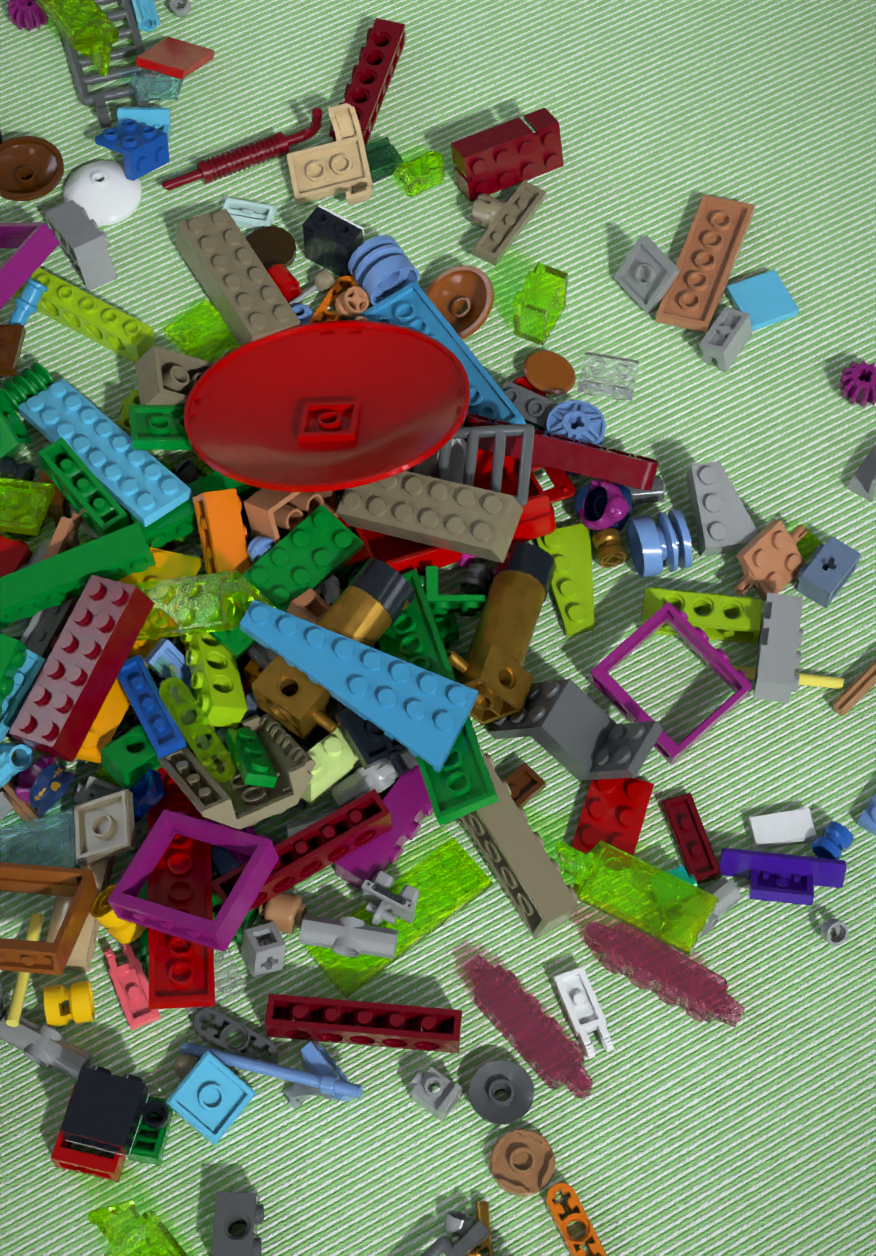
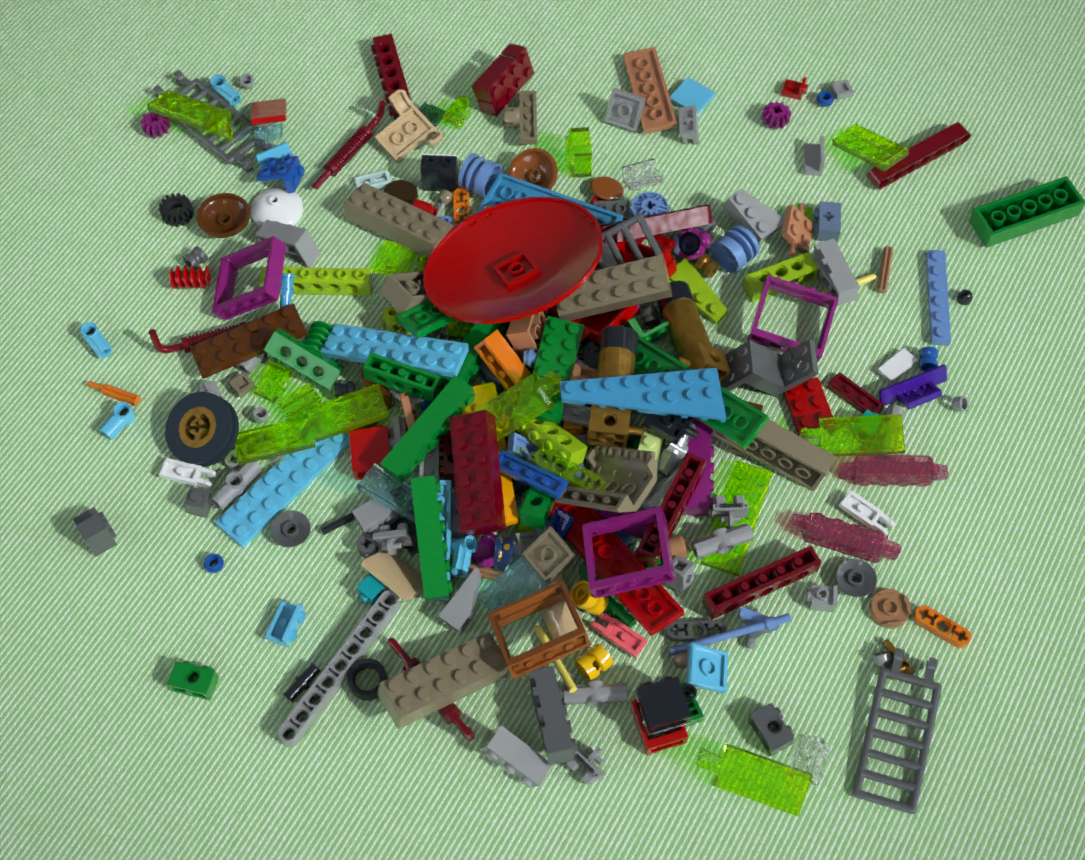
camera: 30 degrees left, 0 degrees up
green plate [225,728,278,788] -> none
nougat wheel [335,286,369,319] -> none

